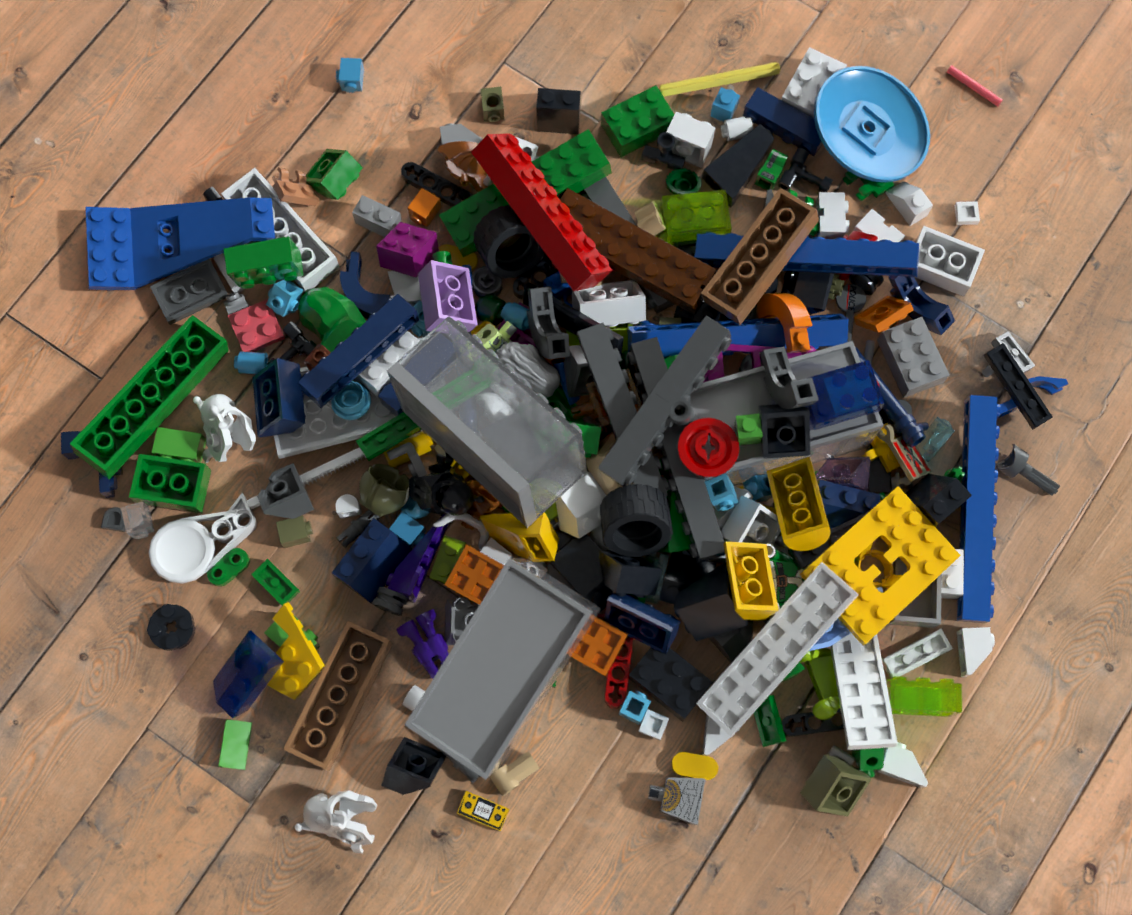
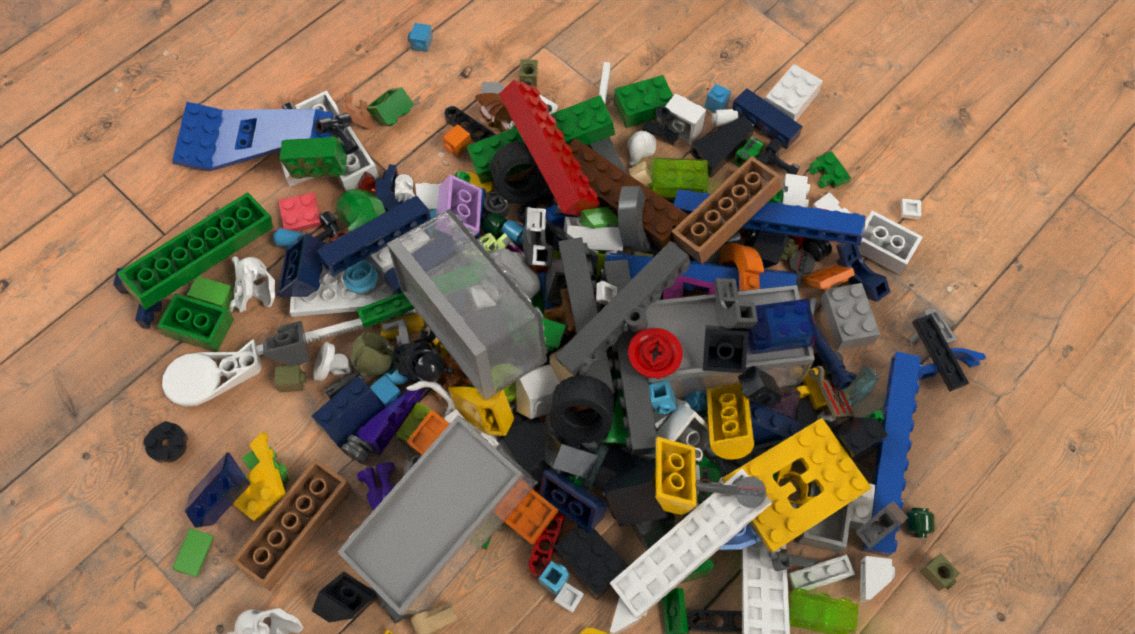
camera: 10 degrees right, 10 degrees down
dark grey tile [101,507,128,532] -> none
clear brick [121,501,155,539] -> none
dark grey plate [150,259,228,325] -> none
green plate [207,548,250,587] -> none
light grey plate [223,292,249,315] -> none
green plate [251,559,300,606] -> none
medium azure brick [266,280,303,317] -> none
light grey brick [352,195,402,237] -> none
magenta brick [376,222,439,278] -> none
black slope [536,88,582,134] -> none
light yellow axle [659,62,780,97] -> none
dark green hat [665,169,702,198] -> none
bright green brick [734,414,762,446] -> none
lime torso [799,648,841,720] -> none
dark azure dish [814,66,930,182] -> none
white slope [885,181,933,226] -> none
coral bar [947,65,1003,107] -> none
dark grey piece [996,444,1060,496] -> none
none -> white tile [313,342,335,381]
none -> black bar [315,113,359,155]
none -> clear red tile [358,171,376,191]
none -> white piece [394,174,415,202]
none -> bright green slope [580,207,618,229]
none -> white plate [596,281,617,305]
none -> white tile [599,62,611,105]
none -> dark grey arch [618,186,651,252]
none -> white hair [627,131,656,166]
none -> dark grey piece [696,476,767,508]
none -> black brick [738,366,783,408]
none -> dark grey sword [769,549,818,572]
none -> flat silver arch [855,501,908,549]
none -> dark green head [906,508,935,538]
none -> olive brick [920,554,960,591]

